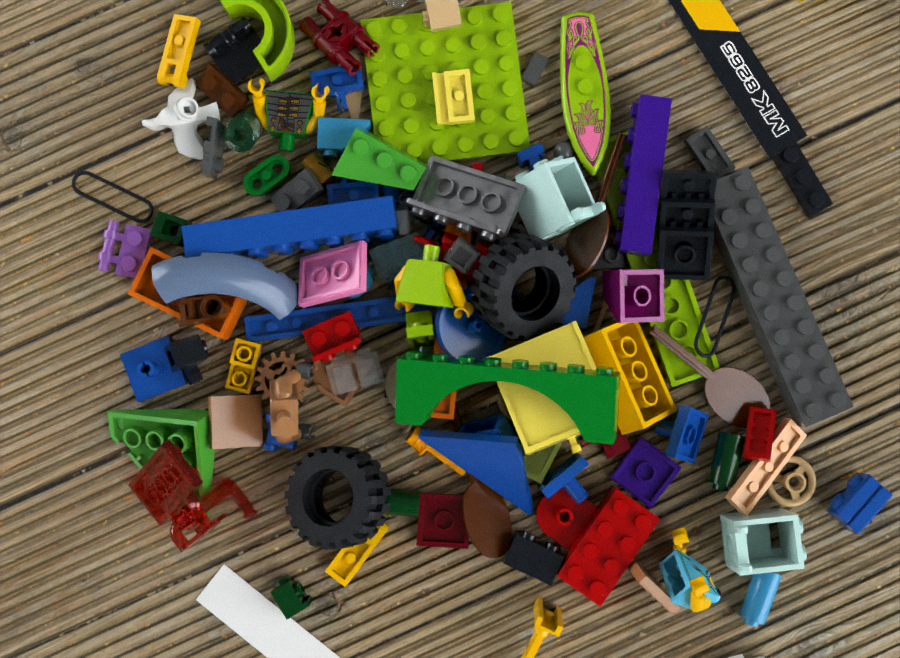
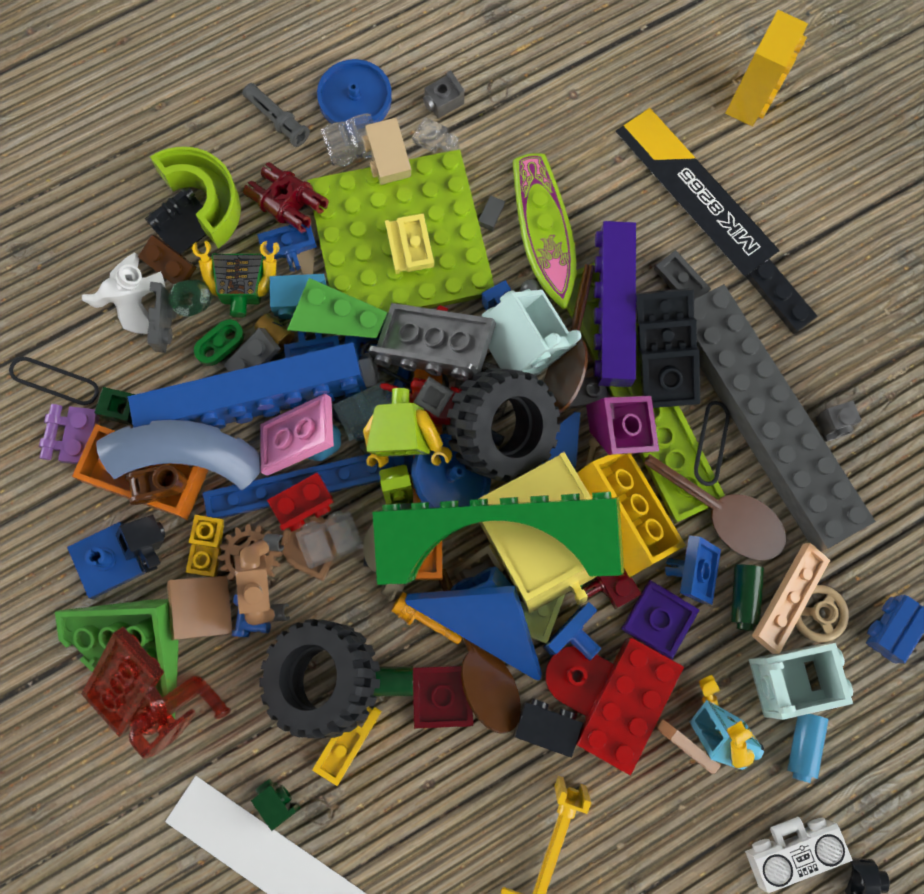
camera: 10 degrees left, 10 degrees down
yellow plate [157,14,201,88] -> none
red plate [743,406,777,462] -> none
none -> flat silver brick [816,401,862,442]

